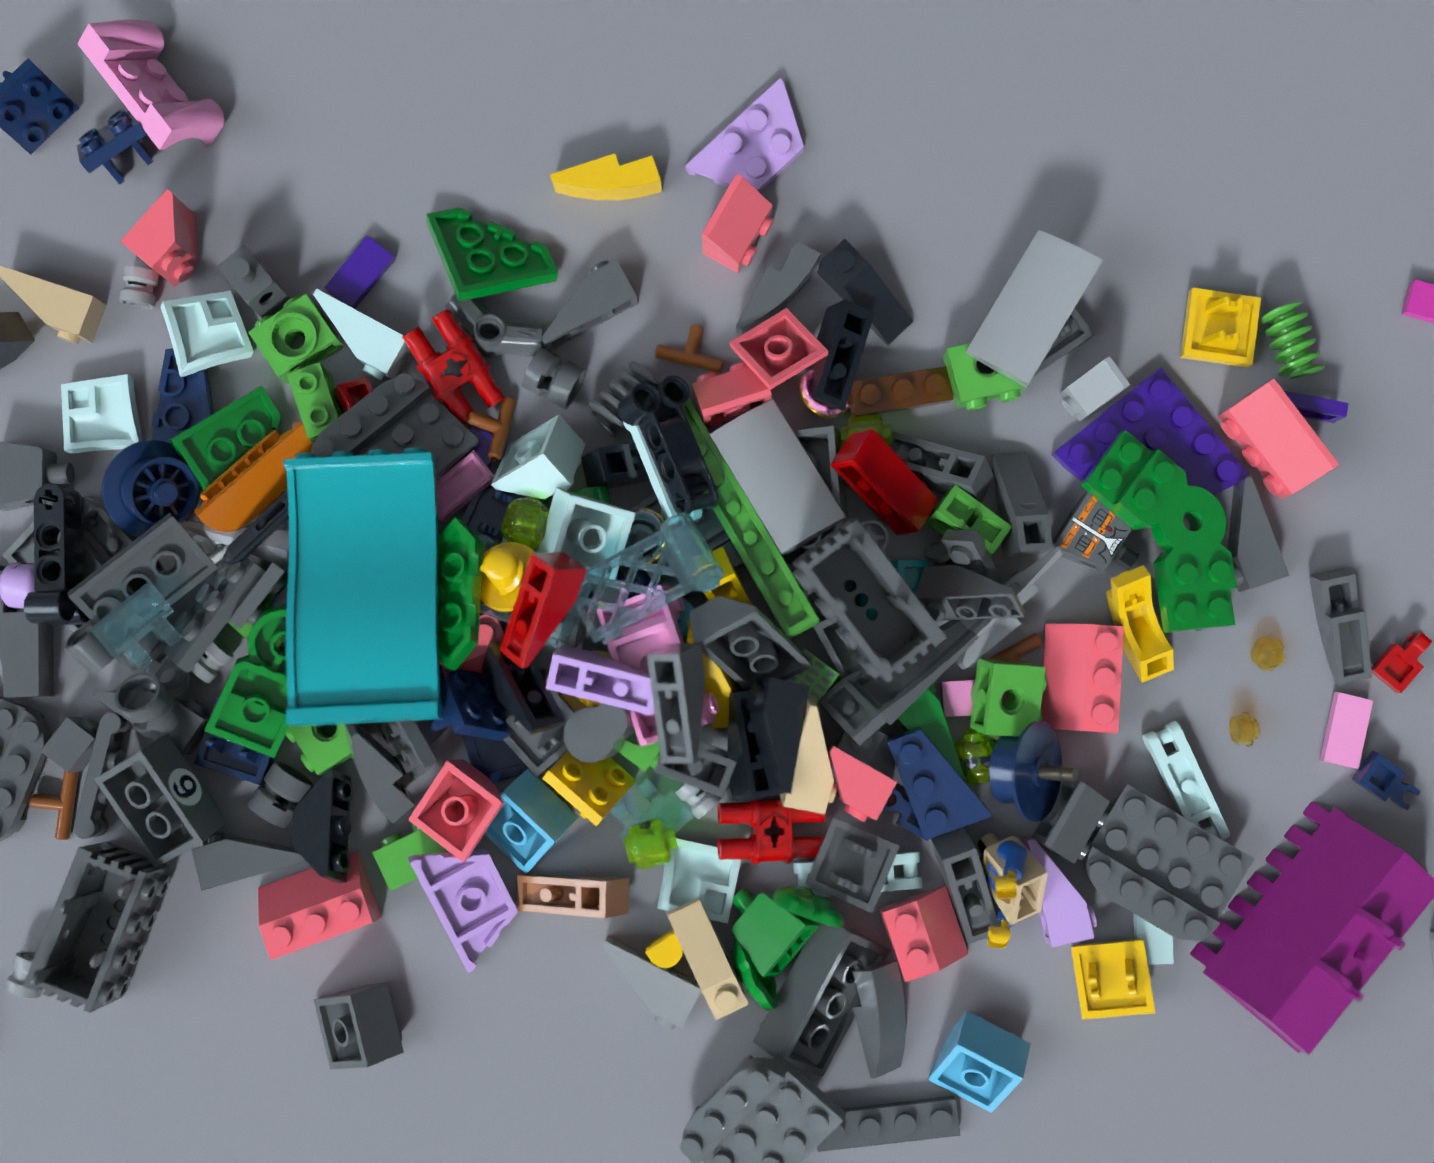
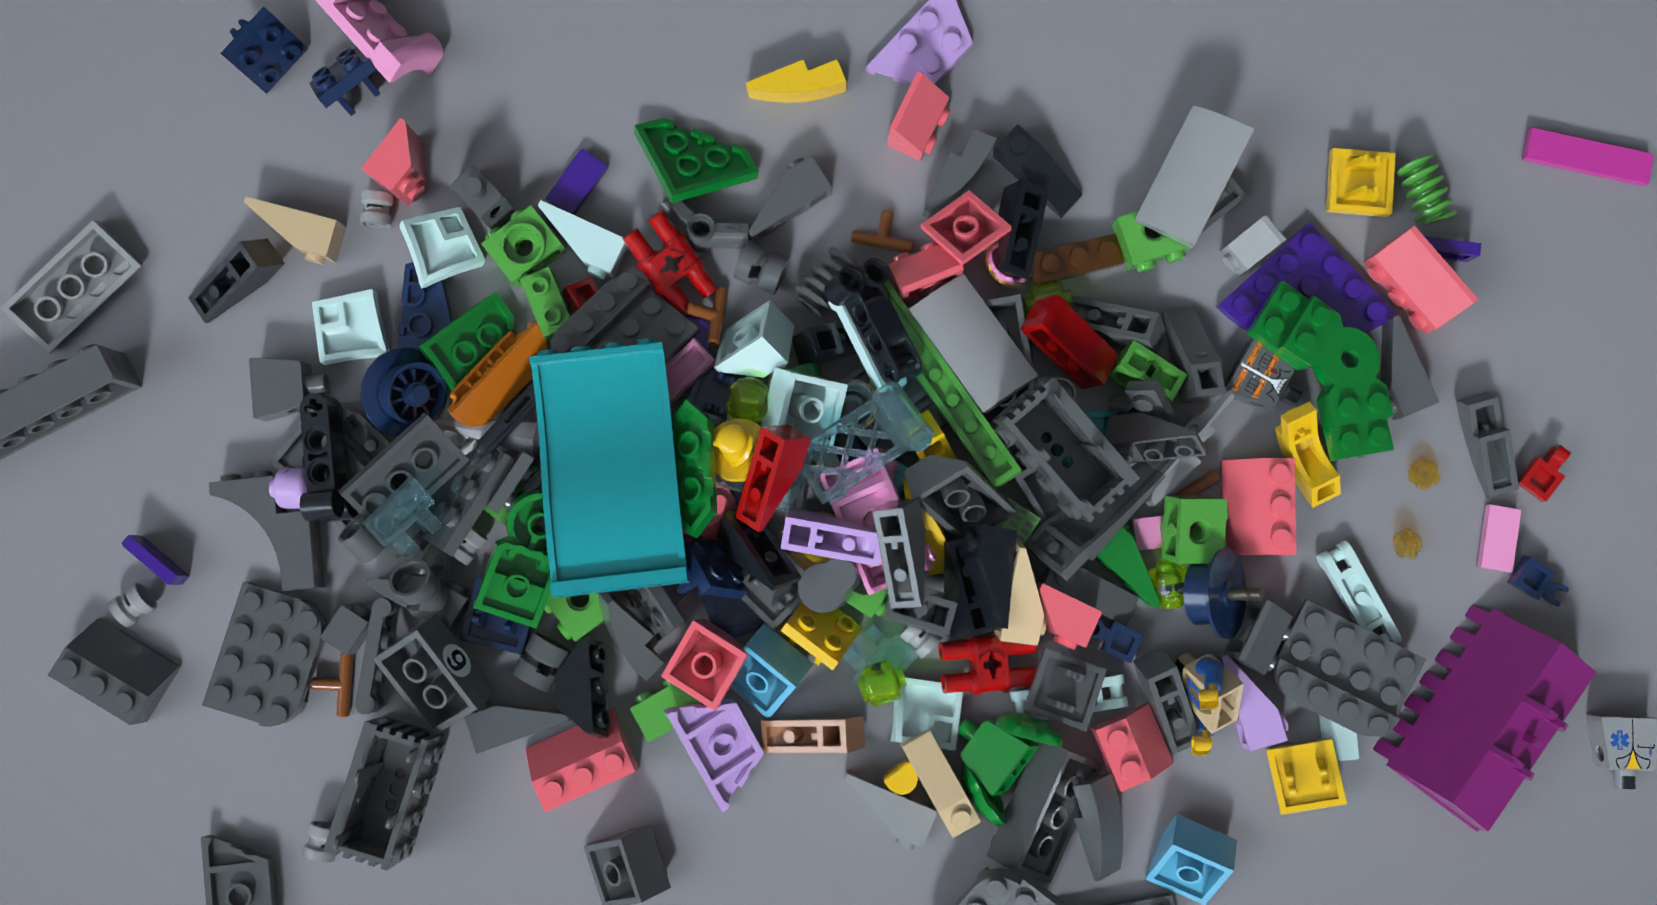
camera: 10 degrees left, 0 degrees up
dark blue wing [887,727,993,840] -> none

